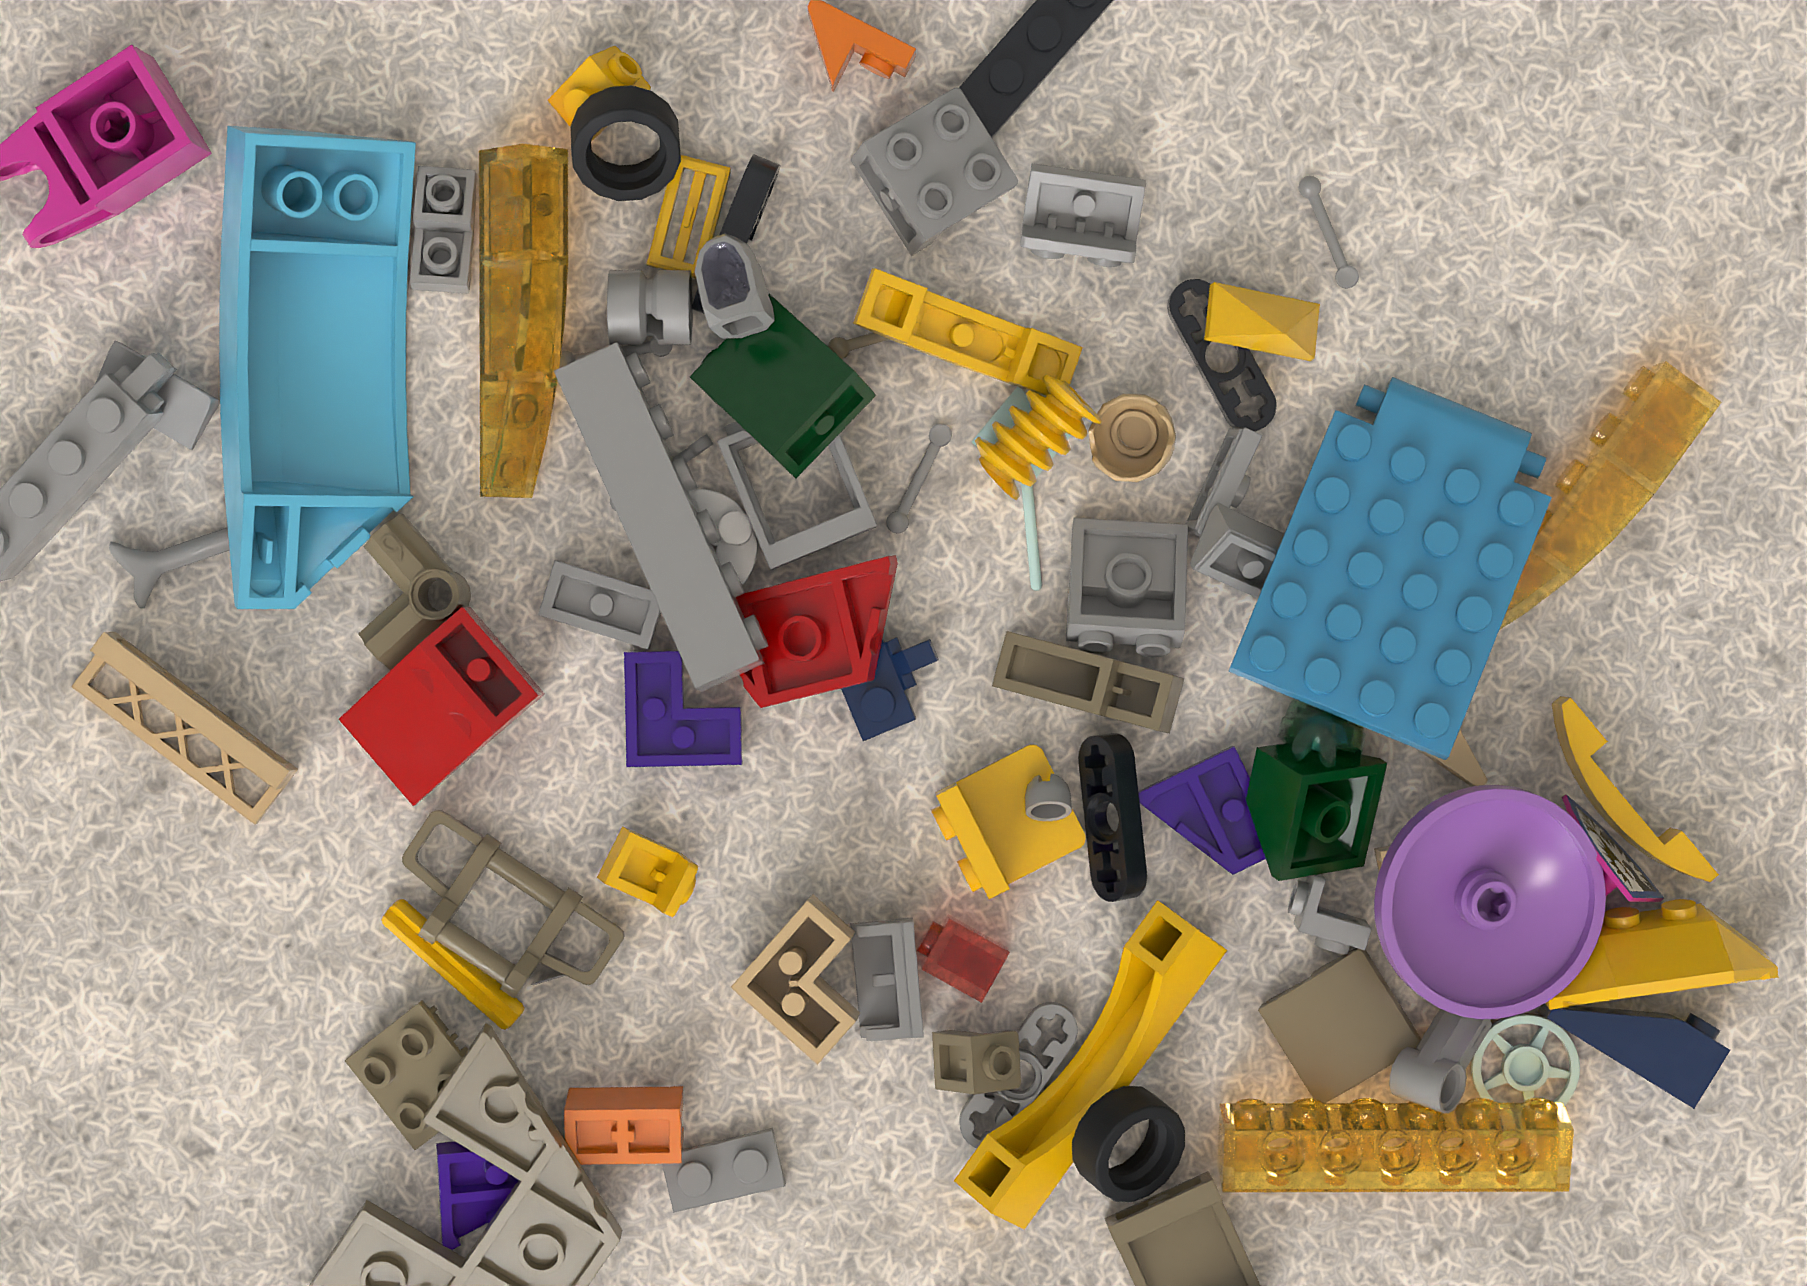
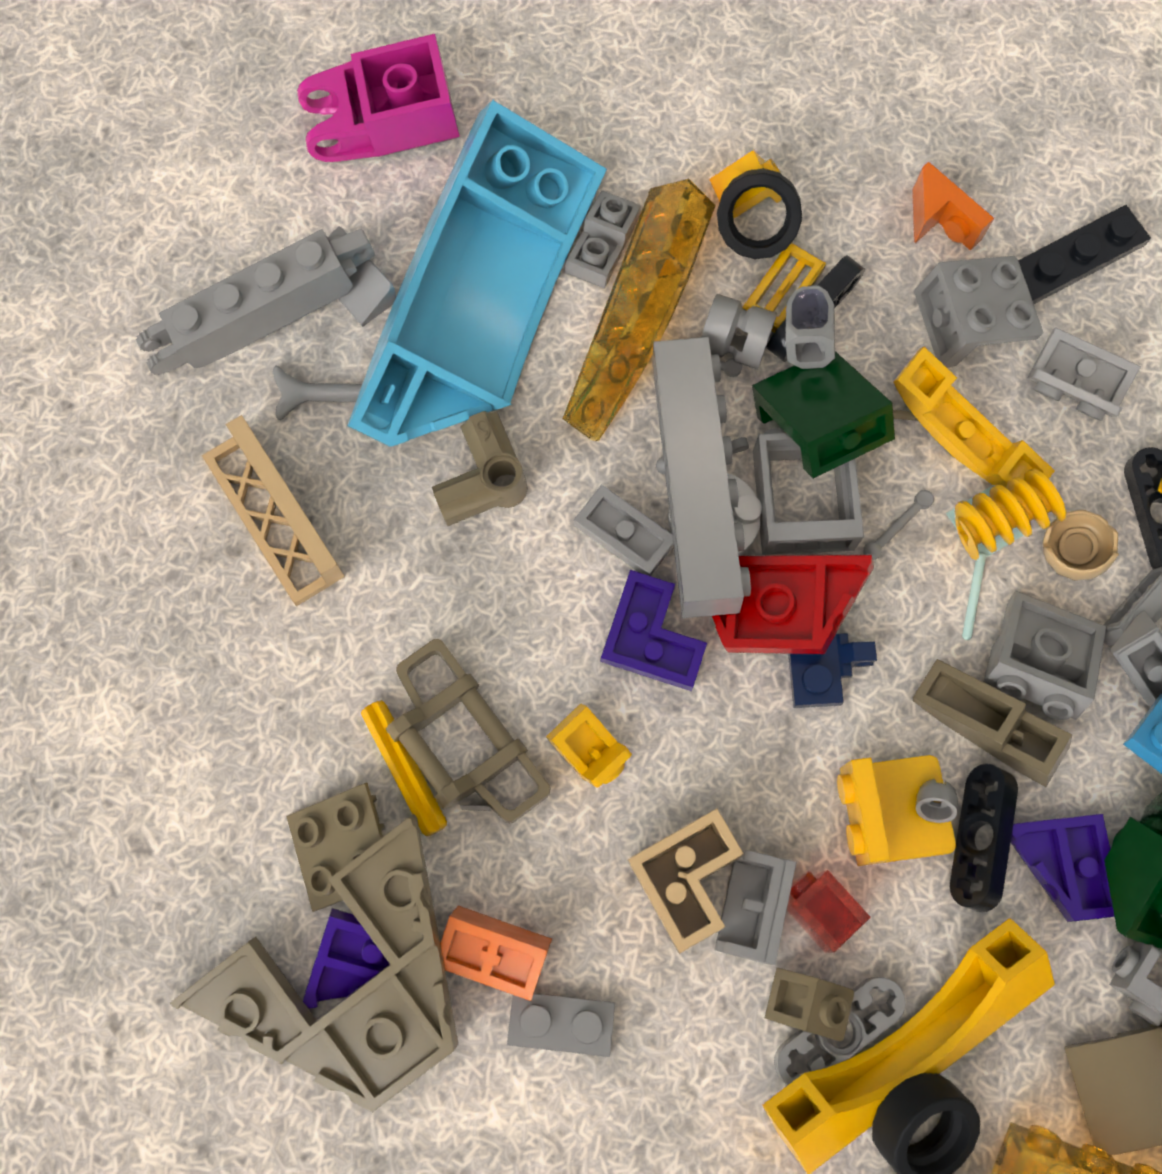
camera: 20 degrees right, 15 degrees down
red slope [339,607,545,806] -> none

